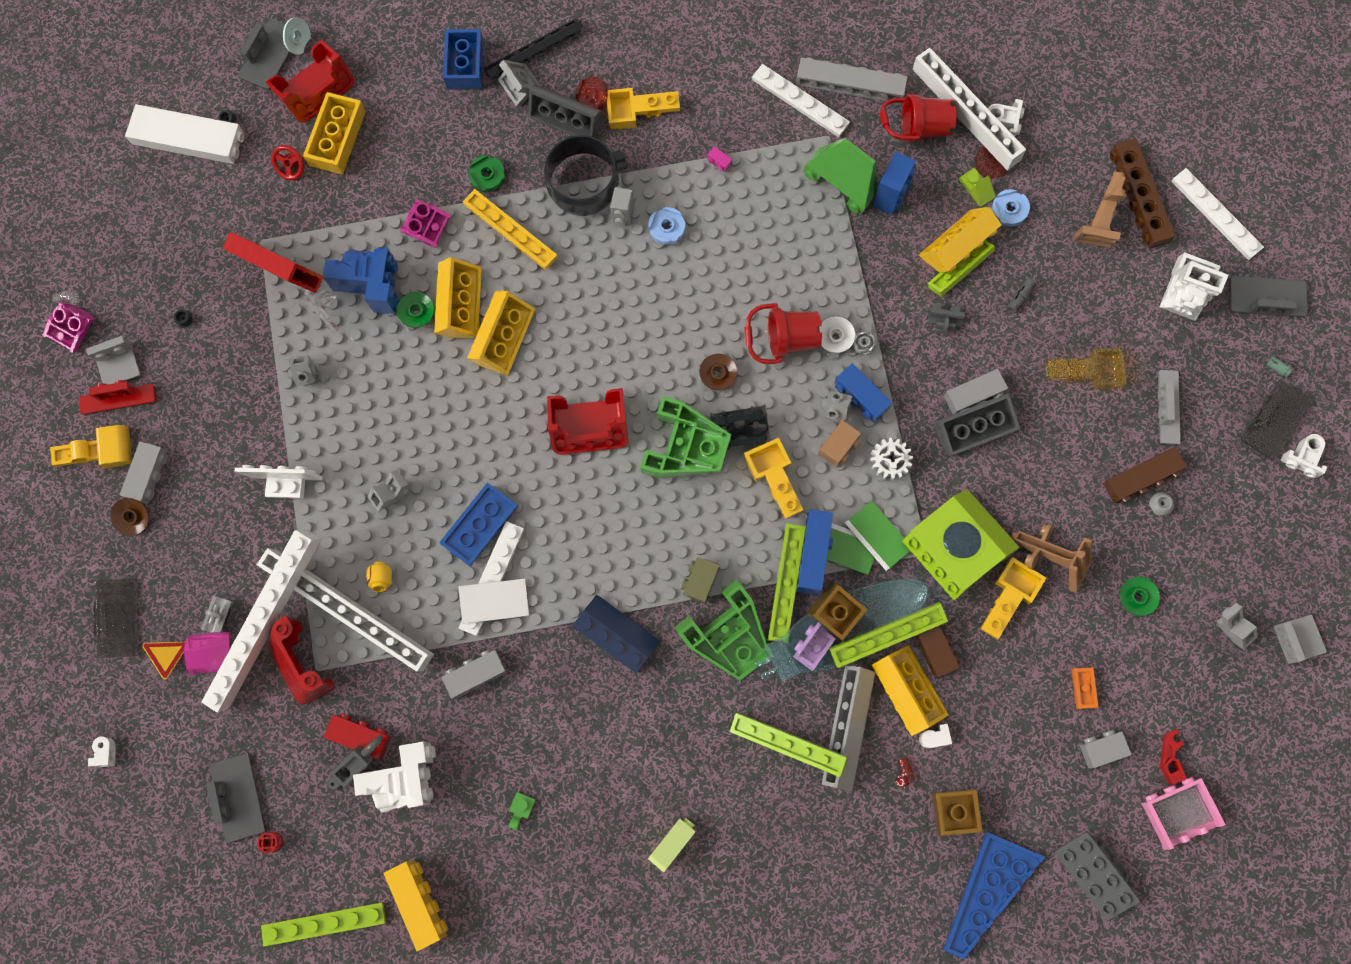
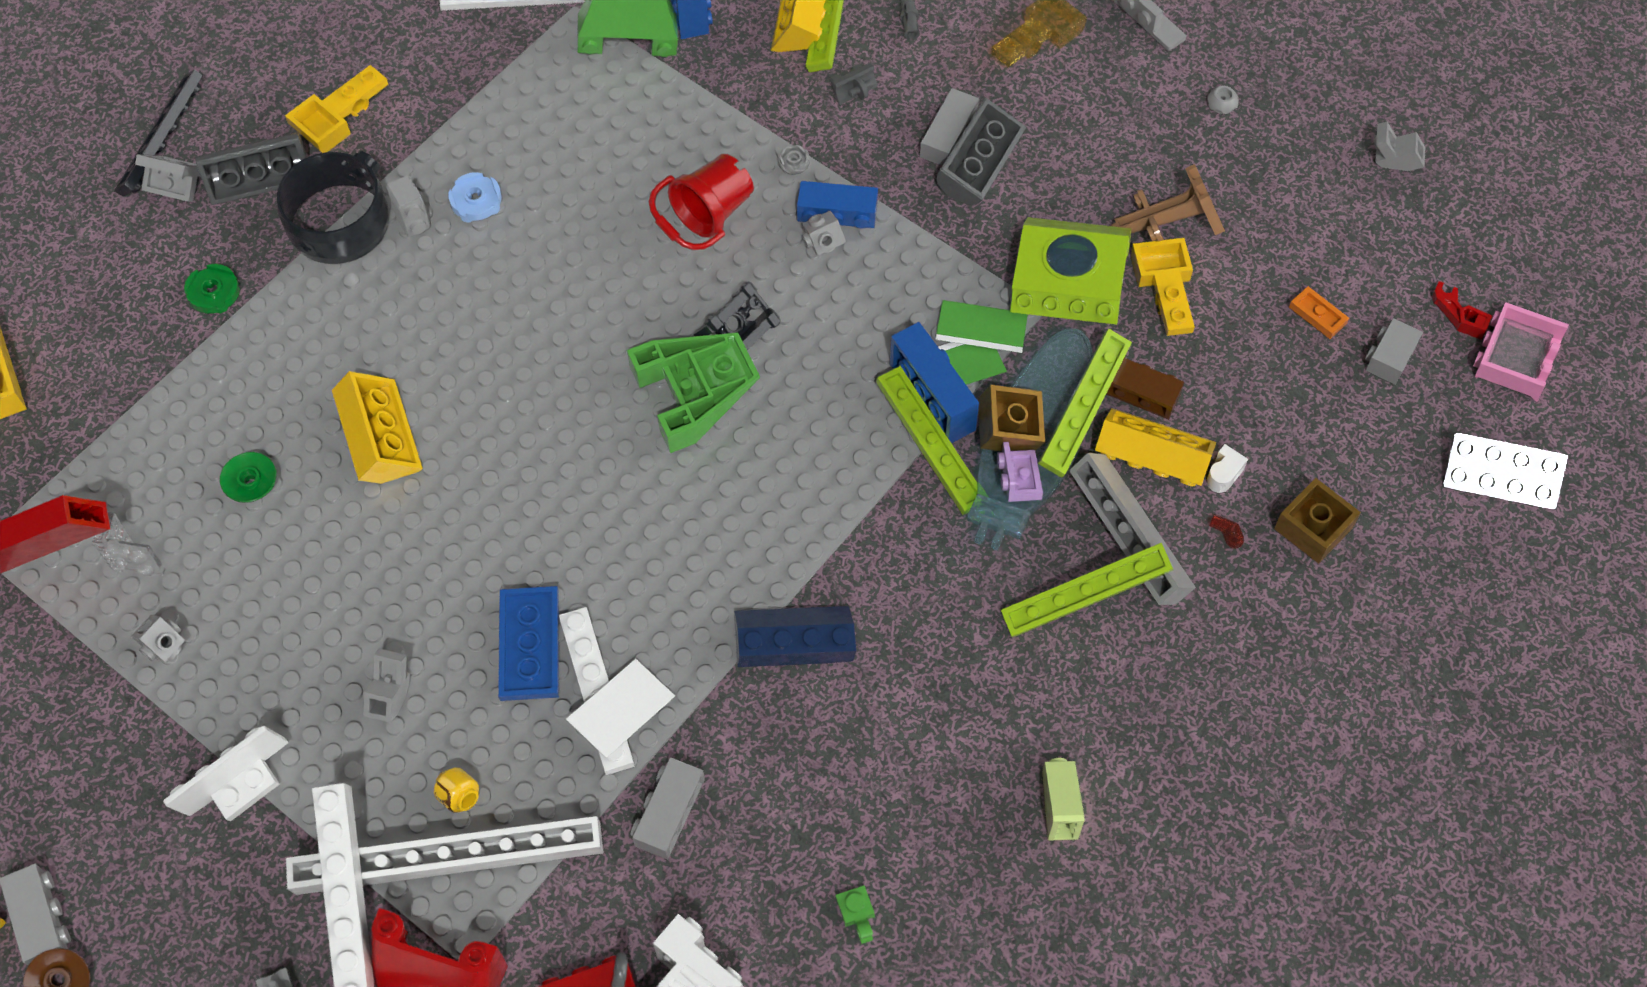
camera: 45 degrees left, 15 degrees down
blue brick [323,247,400,314] -> none
dark pink slope [400,199,451,248] -> none
yellow slope [434,257,482,338] -> none
blue brick [443,29,484,89] -> none
yellow plate [463,189,558,270] -> none
red windscreen [547,388,628,455] -> none
clear red tile [575,76,608,110] -> none
bright green wedge [674,580,771,681] -> none
olive brick [681,557,719,604] -> none
reddish brown dish [699,354,737,390] -> none
dark pink piece [707,146,732,172] -> none
yellow plate [744,438,803,520] -> none
medium nougat brick [818,420,861,468] -> none
white dish [819,317,855,353] -> none
white gear [870,438,913,480] -> none
blue wing [943,832,1045,959] -> none
reddish brown brick [1103,446,1187,504] -> none
green dish [1120,577,1160,616] -> none
light grey bracket [1273,615,1326,664] -> none

